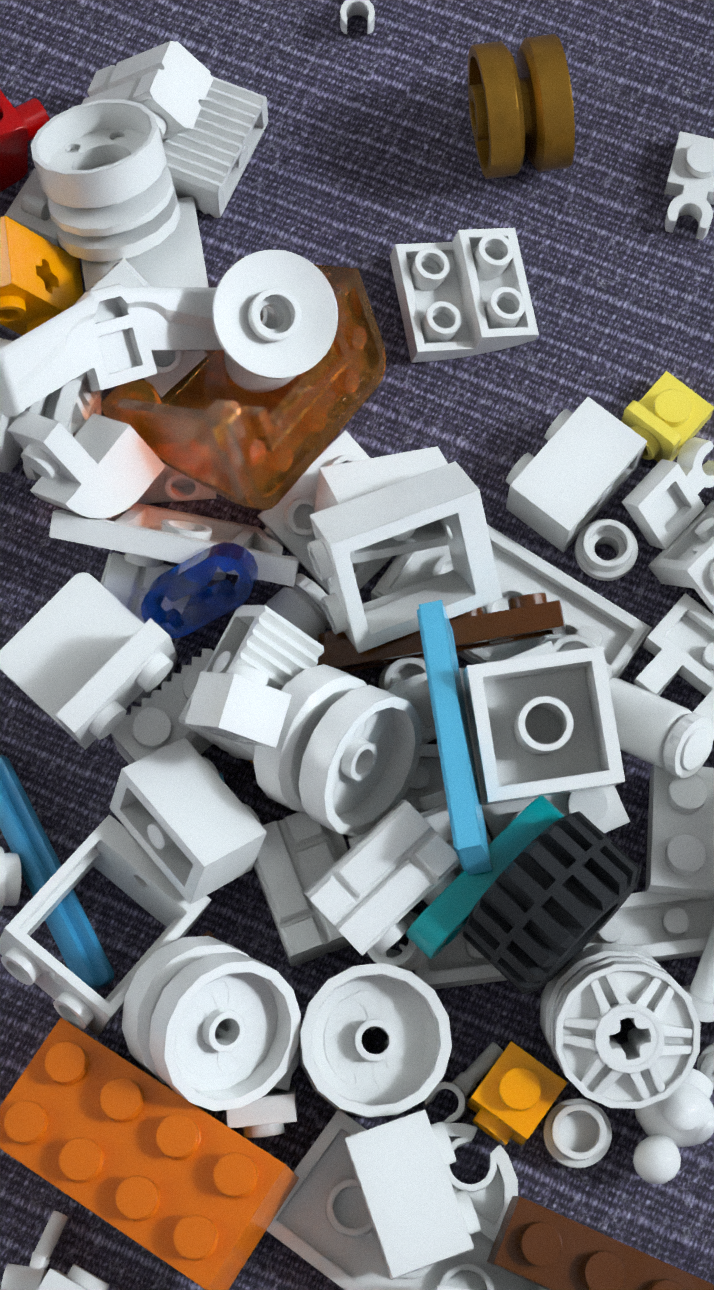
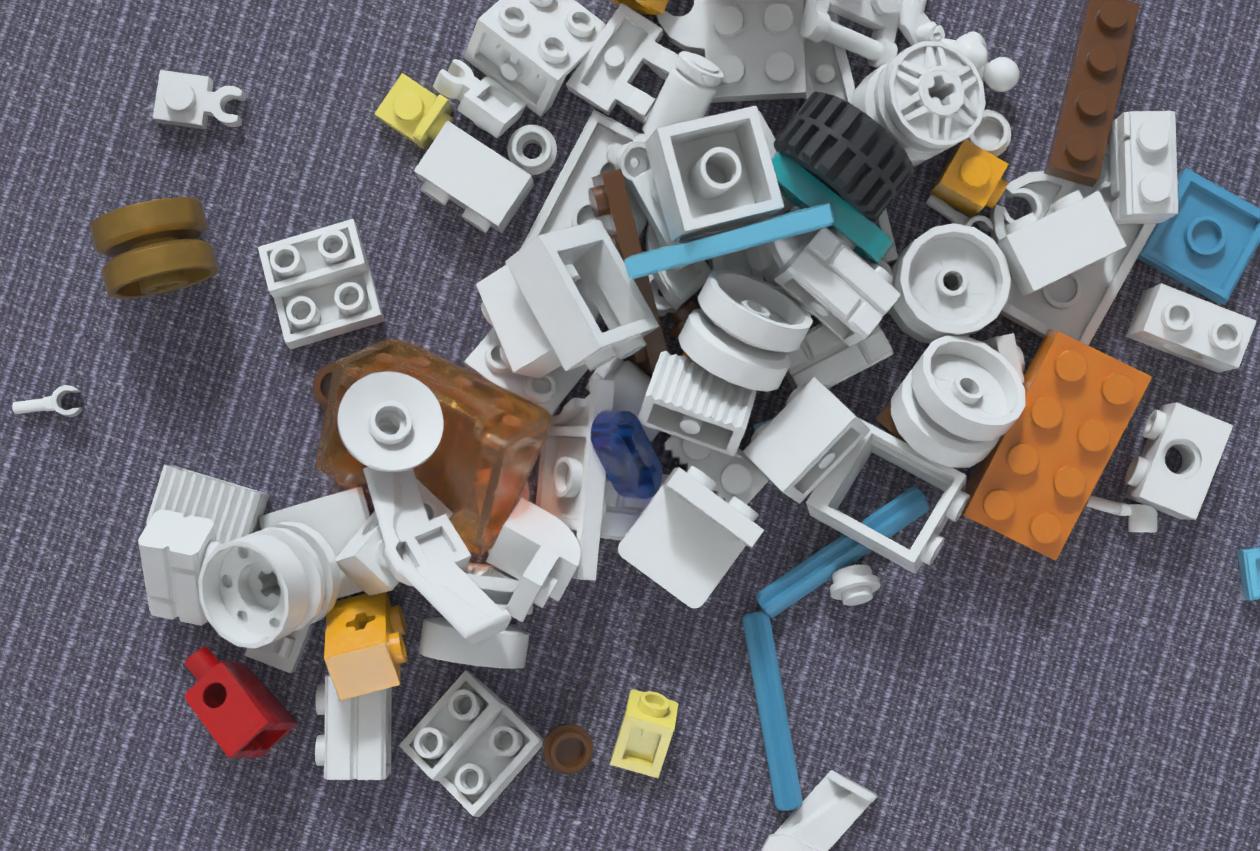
camera: 95 degrees left, 15 degrees up
white plate [185,663,291,748] -> none

